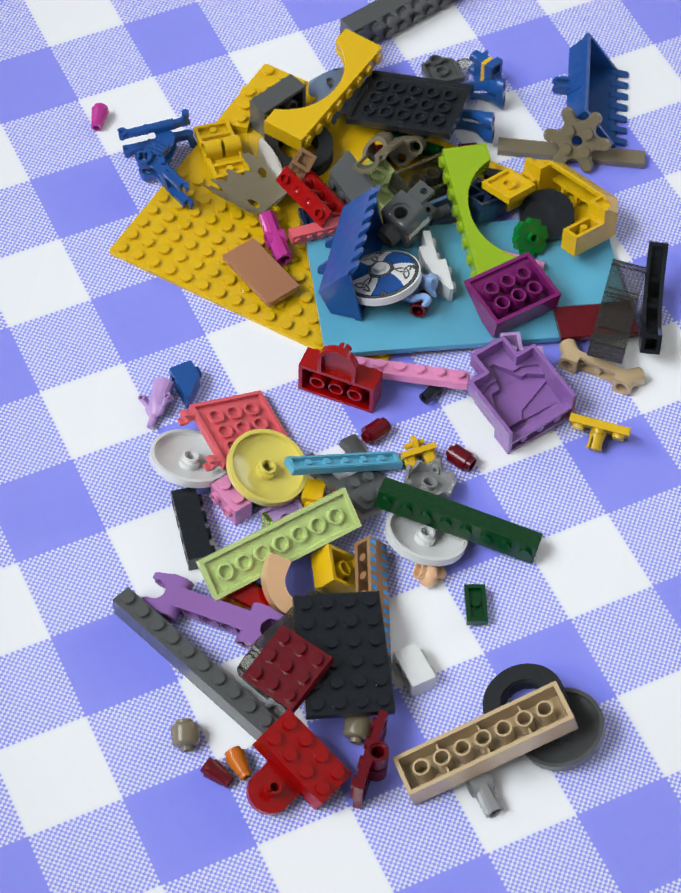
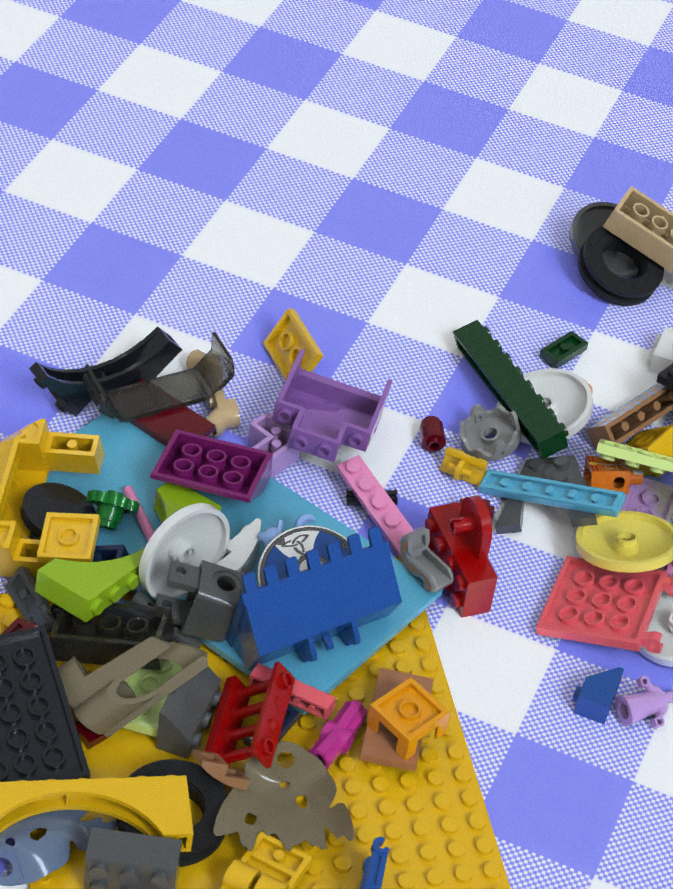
camera: 135 degrees left, 10 degrees down
none -> white dish [139,503,230,599]
none -> light orange panel [367,677,450,761]
none -> light grey animal [400,526,454,593]

